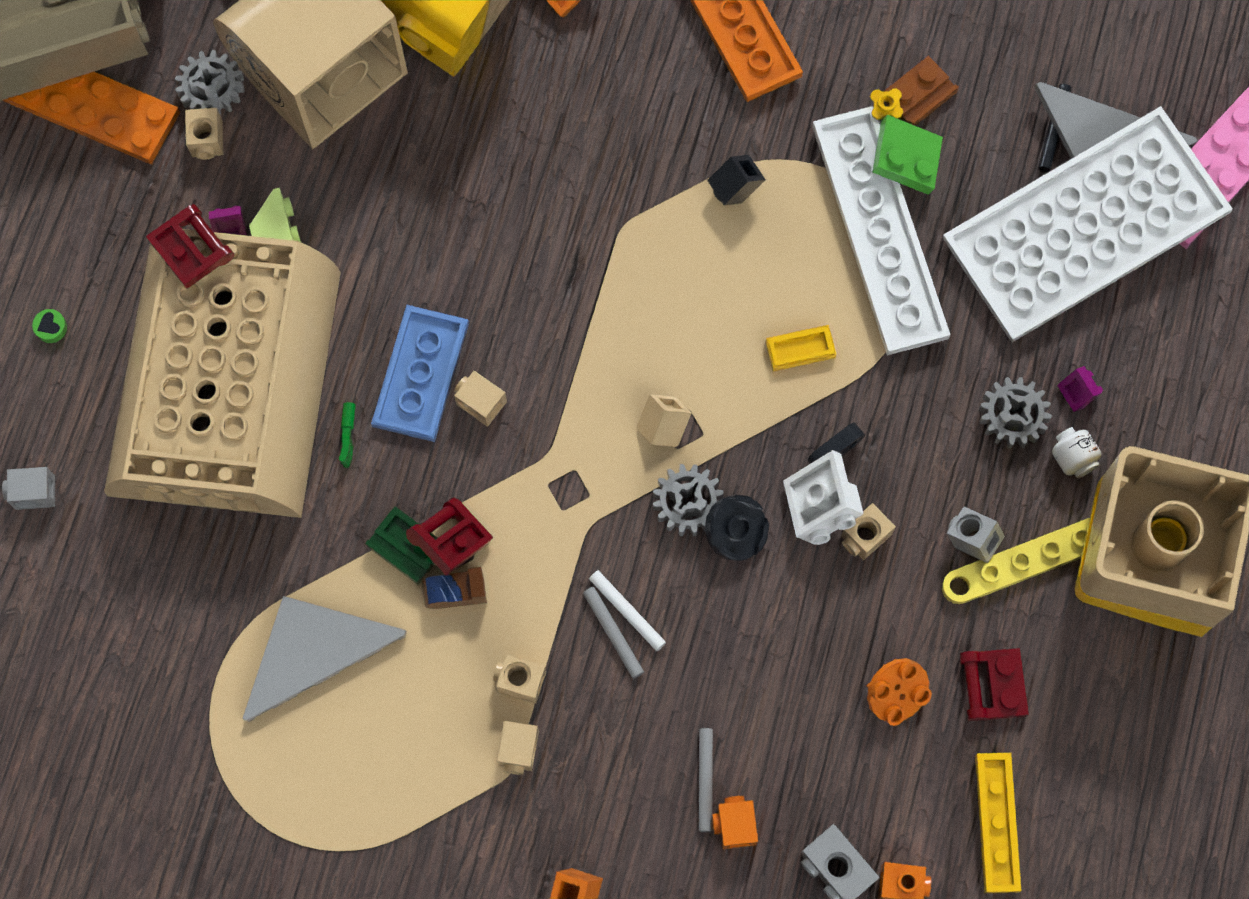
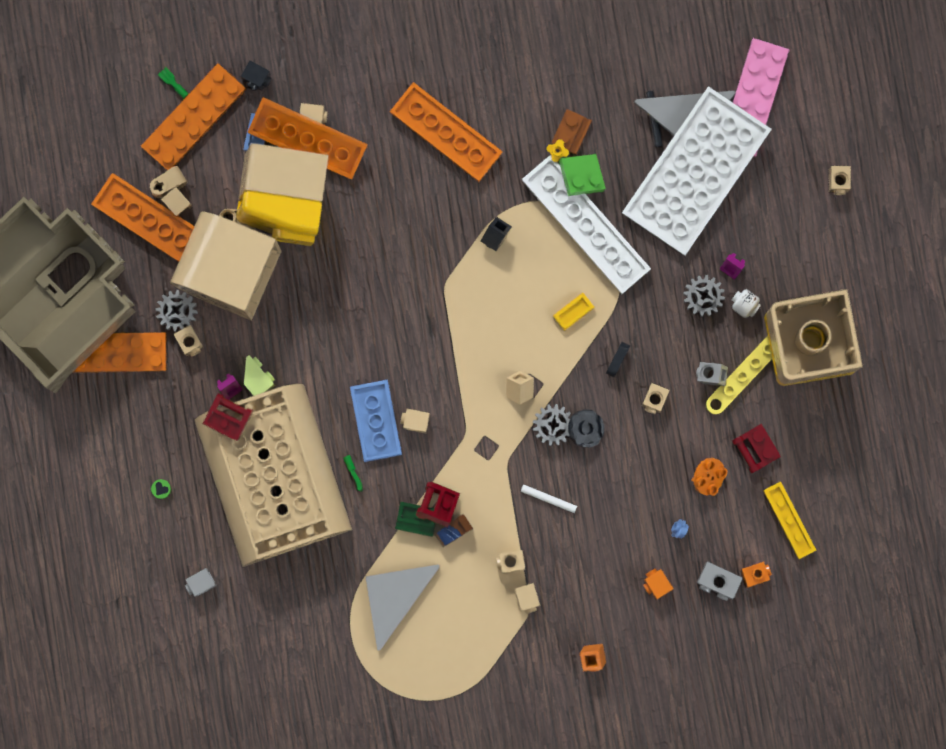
camera: 25 degrees left, 10 degrees up
light grey bar [583,587,644,679] -> none
light grey bar [699,728,713,832] -> none
white plate [783,450,864,545] -> none
none -> medium blue plate [671,519,689,539]

